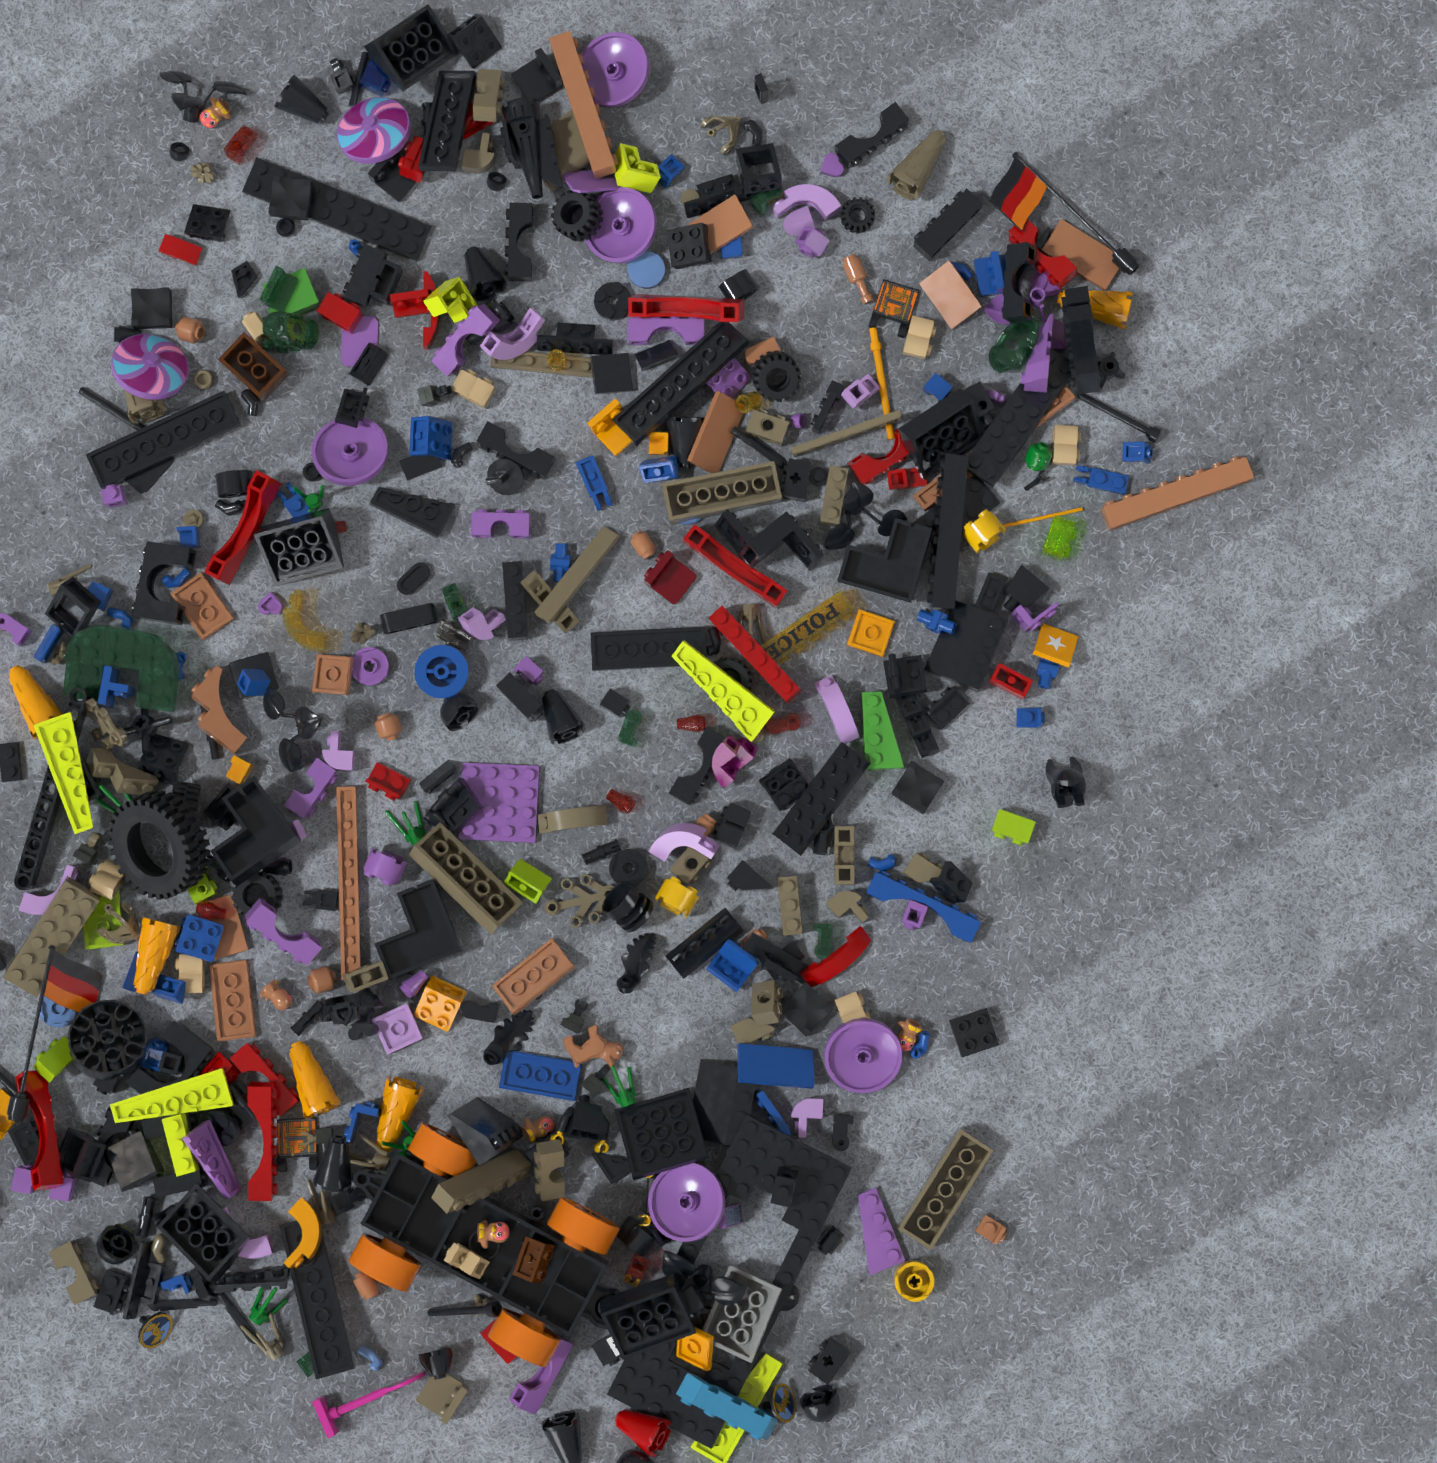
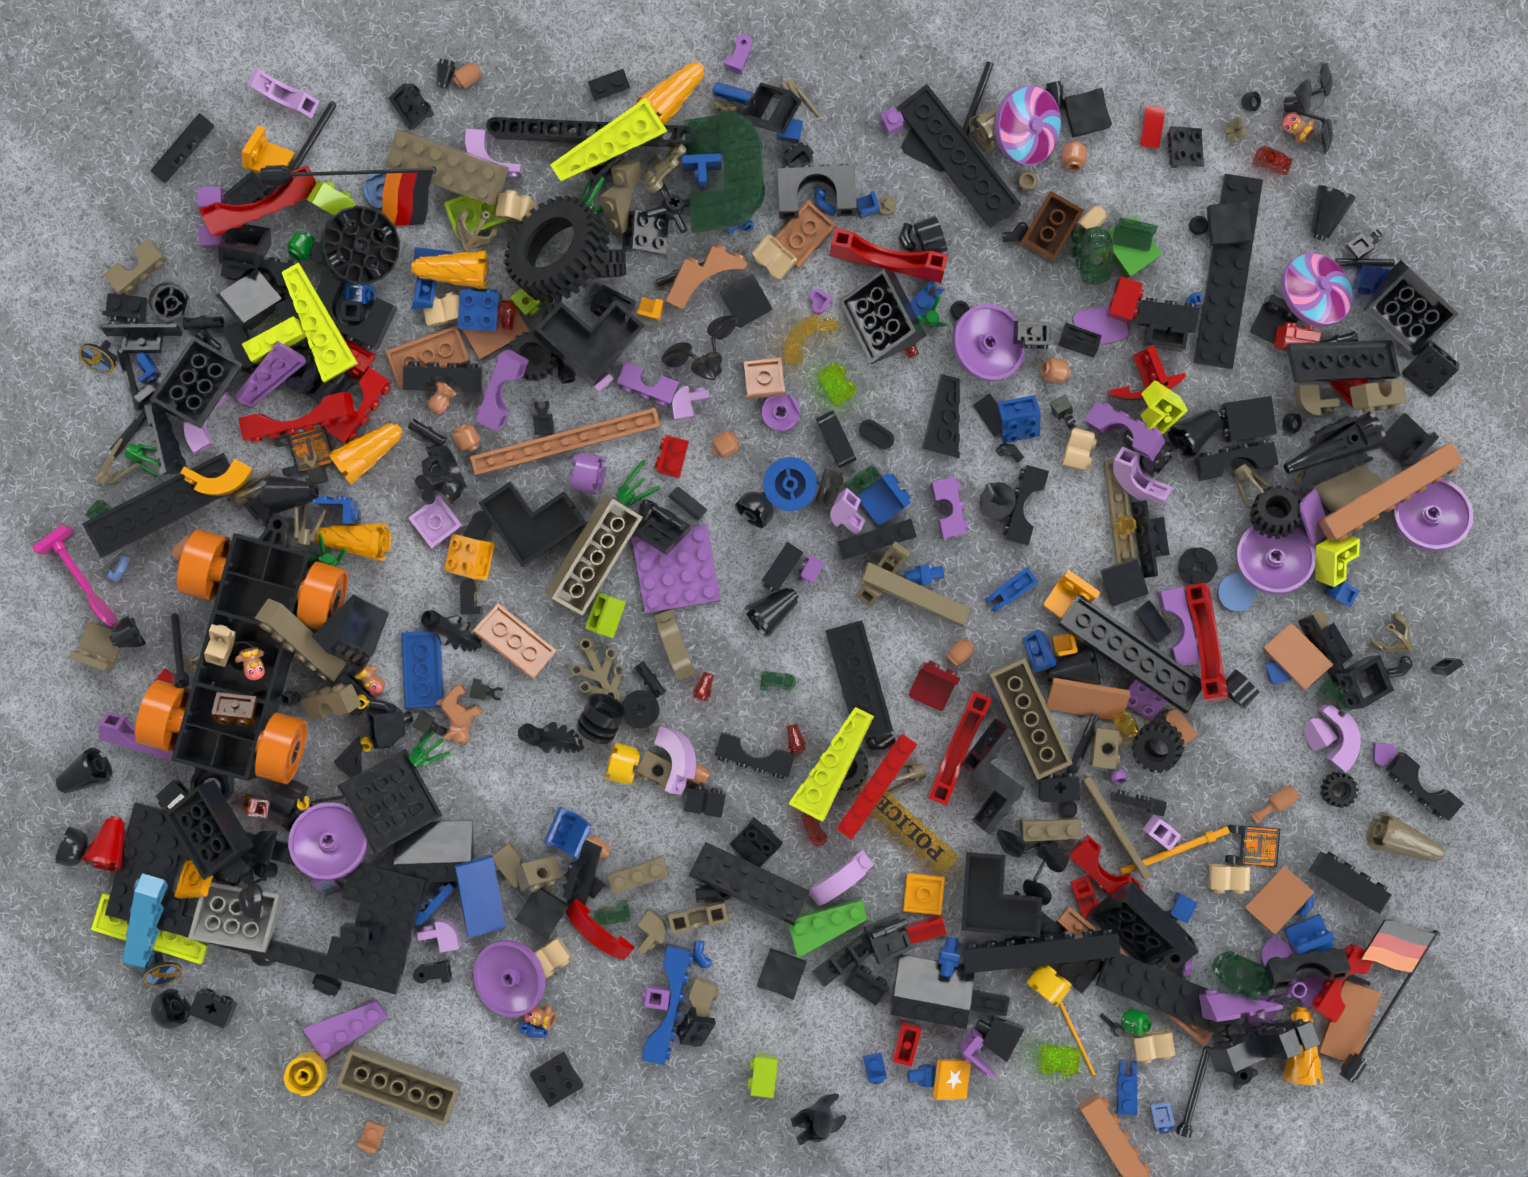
camera: 80 degrees right, 5 degrees up
pearl dark grey piece [73,832,102,866] -> none
blue arm [107,607,134,629] -> none
dark tan arm [151,1233,168,1264] -> none
black piece [231,261,257,298] -> none
blue panel [237,669,271,696] -> none
dark tan brick [342,961,389,993] -> none
dark tan plant [351,623,376,645] -> none
medium lavender cone [399,970,428,998] -> none
black brick [600,688,631,718] -> none
black fence [665,908,744,979] -> none
black brick [667,222,712,269] -> none
magenta brick [712,735,758,788] -> none
black slope [727,860,771,892] -> none
medium lavender brick [795,227,830,259] -> none
none -> green head [287,232,315,261]
none -> black arch [403,361,483,392]
none -> tan brick [752,234,798,279]
none -> black bracket [783,142,814,166]
none -> clear neon green brick [816,362,857,408]
none -> blue bracket [858,472,911,526]
none -> red panel [905,915,947,944]
none -> nougat head [1040,357,1071,384]
none -> black brick [1219,396,1277,442]
none -> dark tan plant [1233,463,1270,508]

